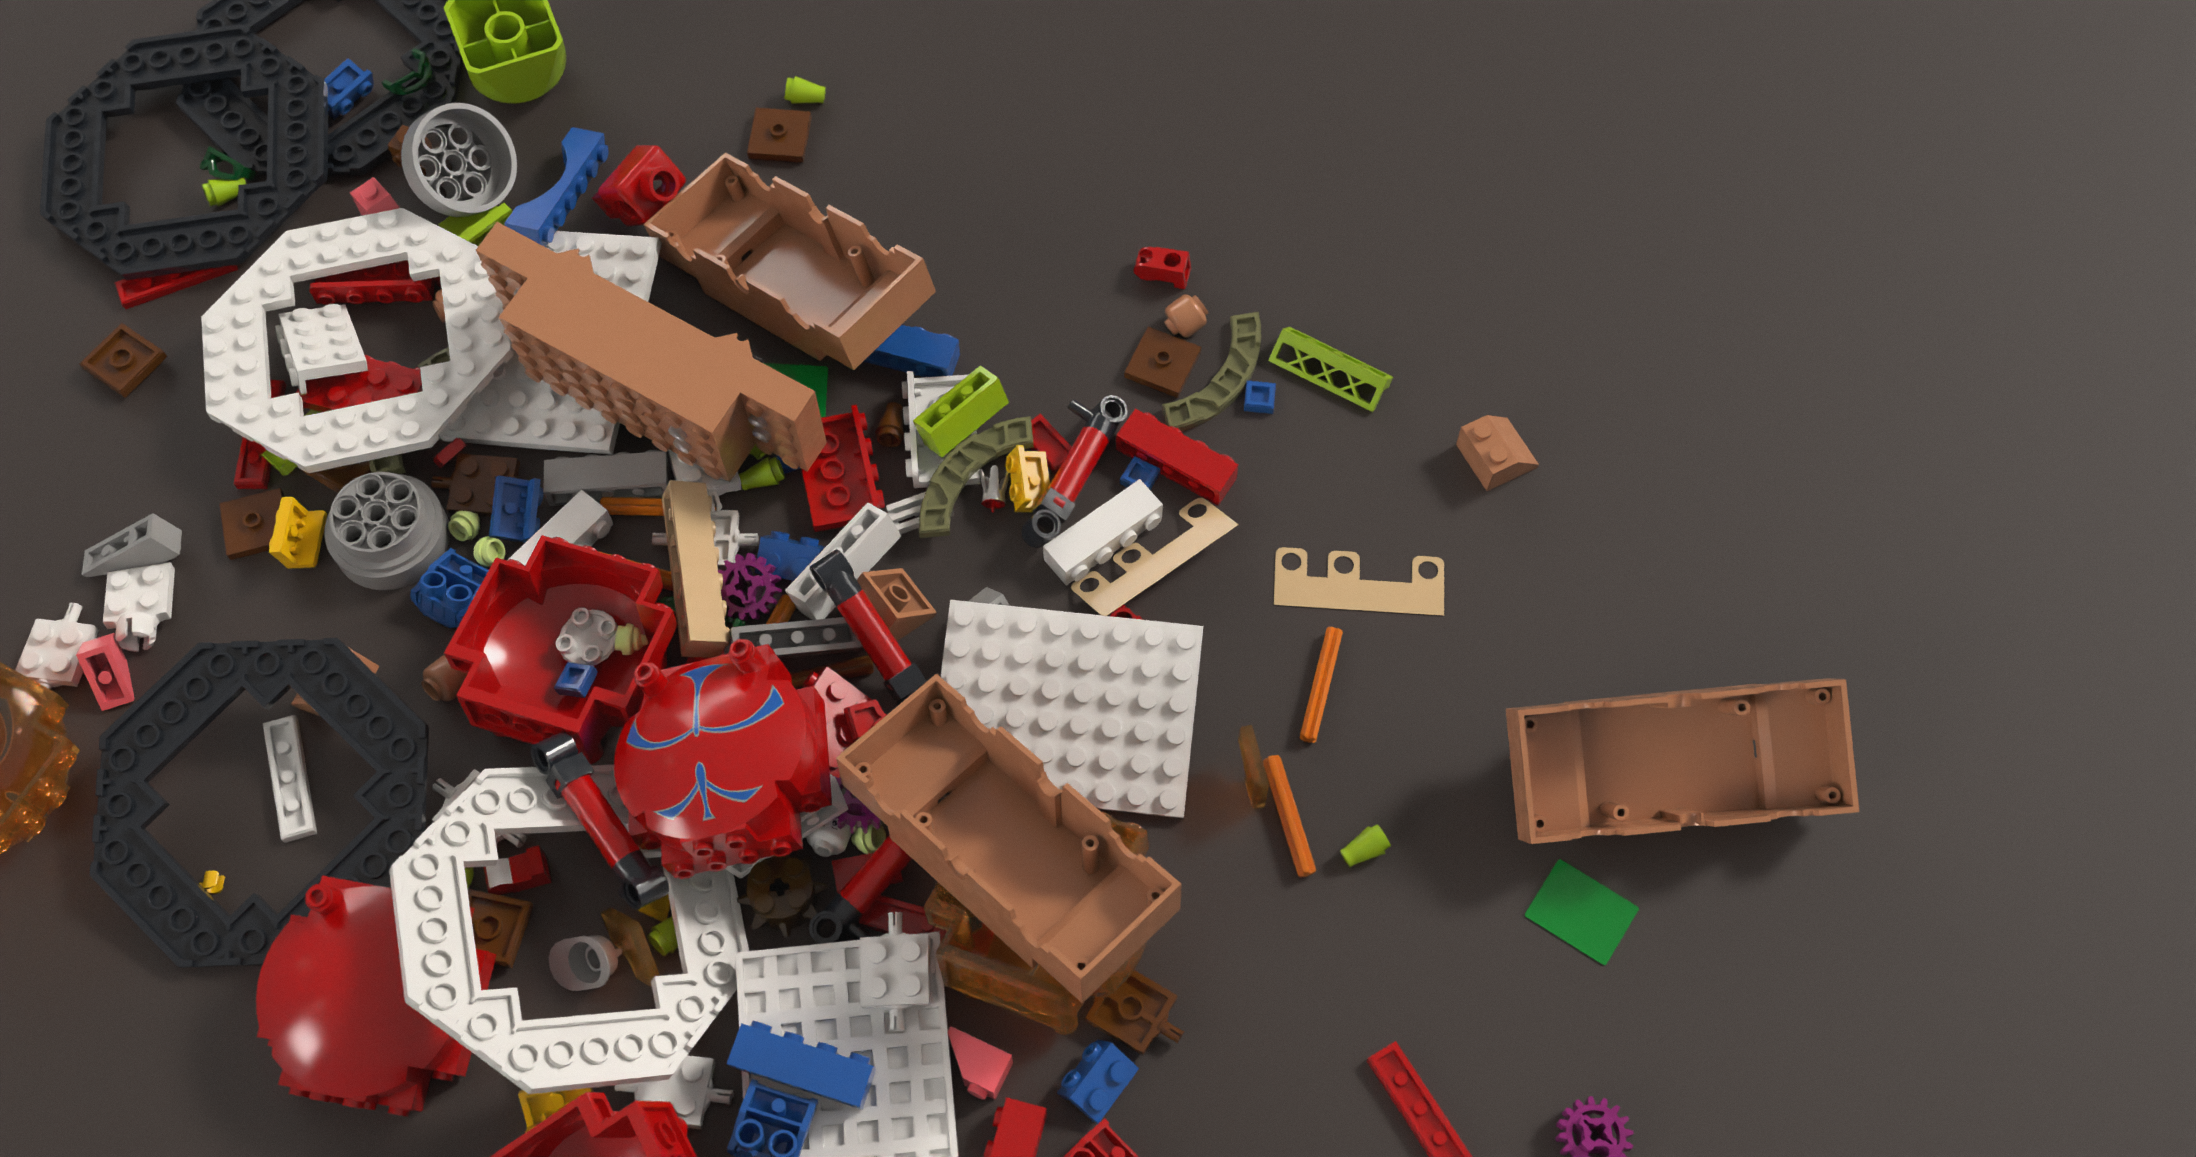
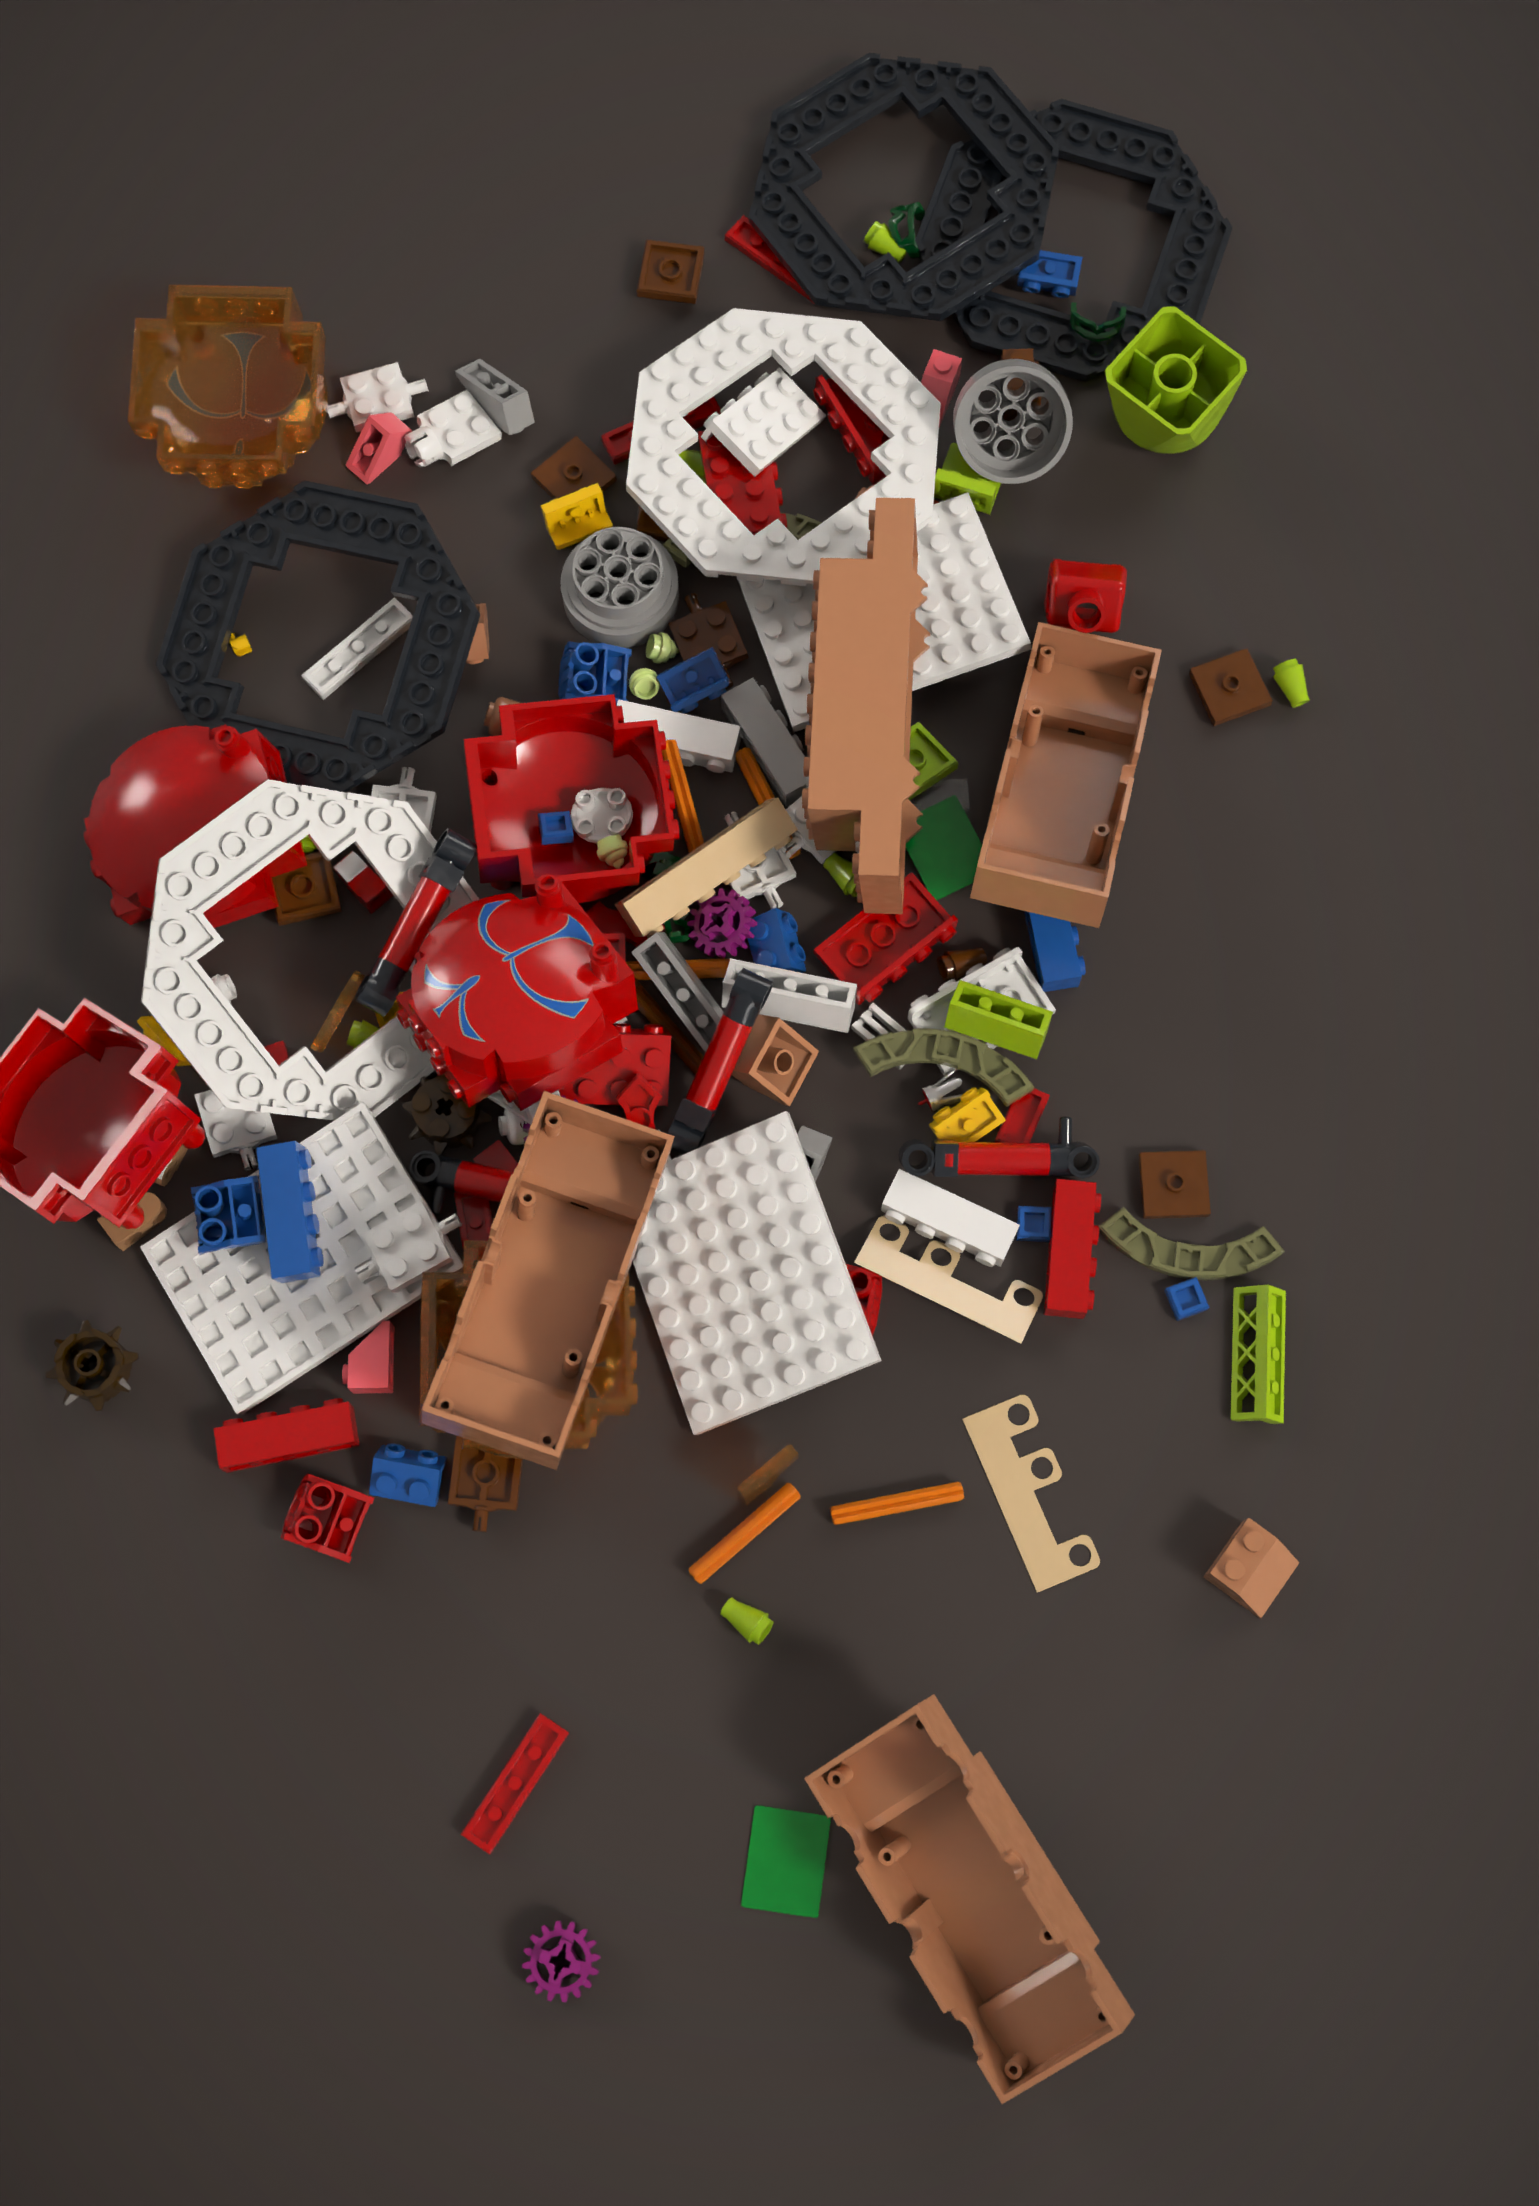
camera: 65 degrees right, 10 degrees up
red tile [434,438,466,469] -> none
blue arch [504,127,609,247] -> none
light grey piece [549,935,623,991] -> none
red leg [1133,247,1191,289] -> none
nougat head [1164,294,1209,338] -> none

